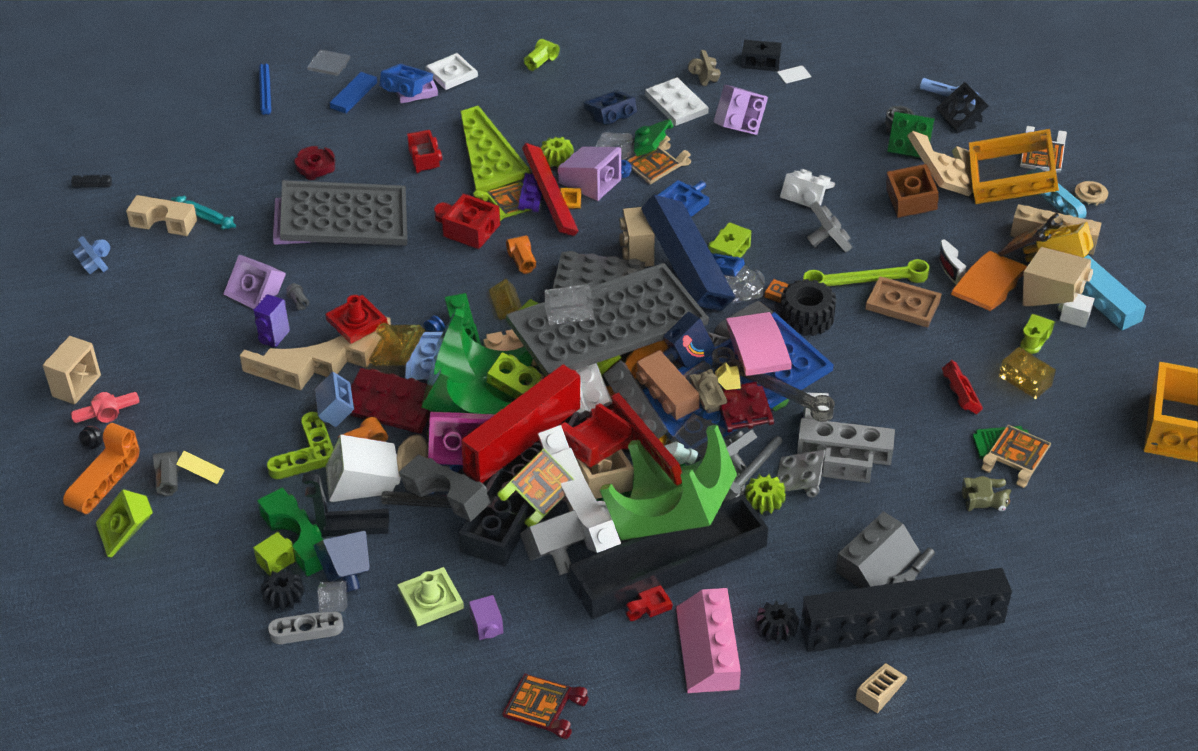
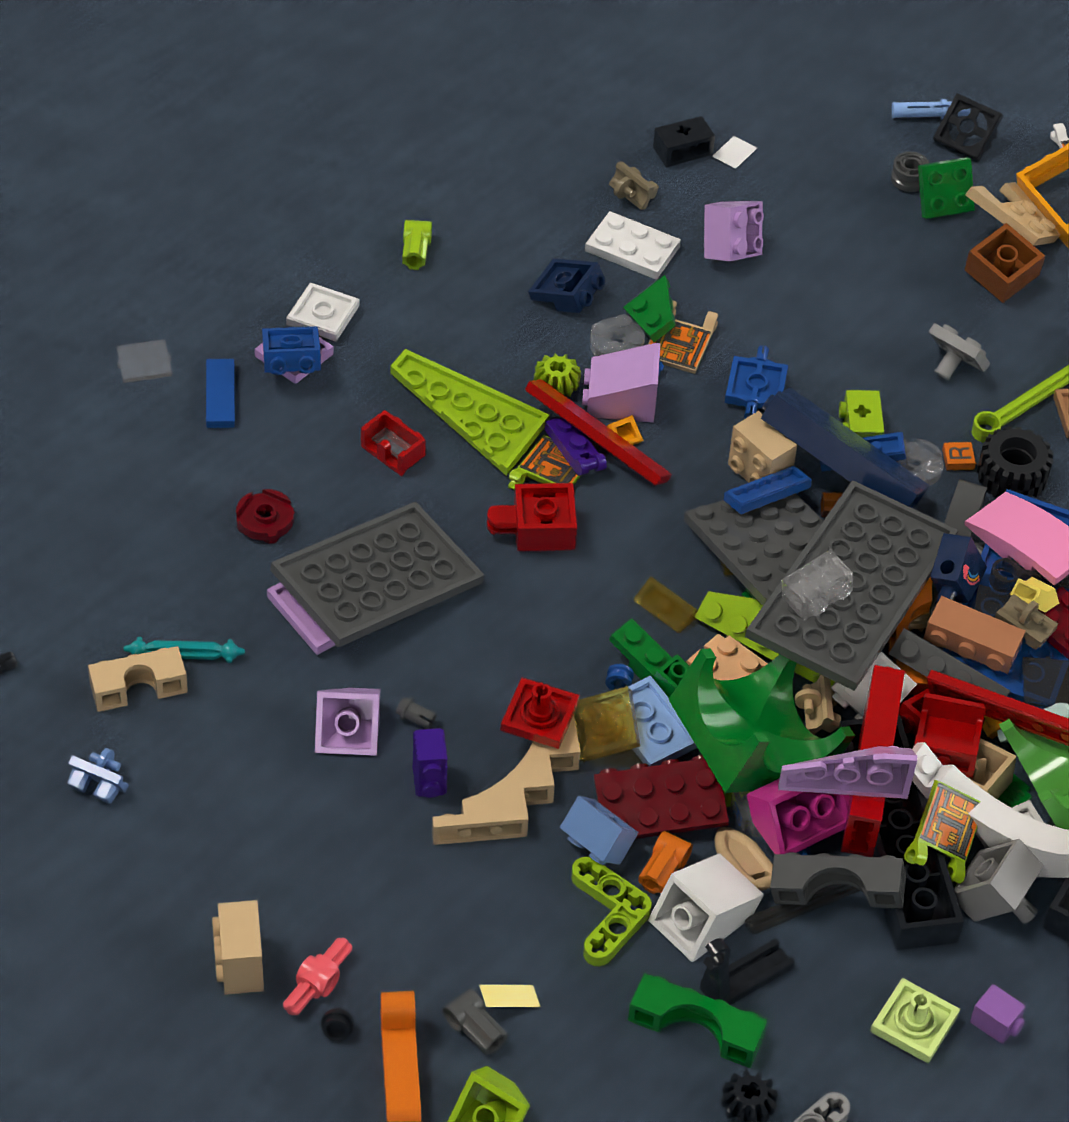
camera: 35 degrees left, 5 degrees up
lime brick [253,532,295,577] -> none
blue axle [259,63,271,115] -> none
torso [313,531,370,593] -> none
clear brick [318,581,348,613] -> none
lime brick [487,352,542,399] -> none
orange piece [506,235,536,274] -> none
white bracket [780,169,835,207] -> none
none -> blue plate [724,466,812,514]
none -> lavender wedge [778,746,917,799]

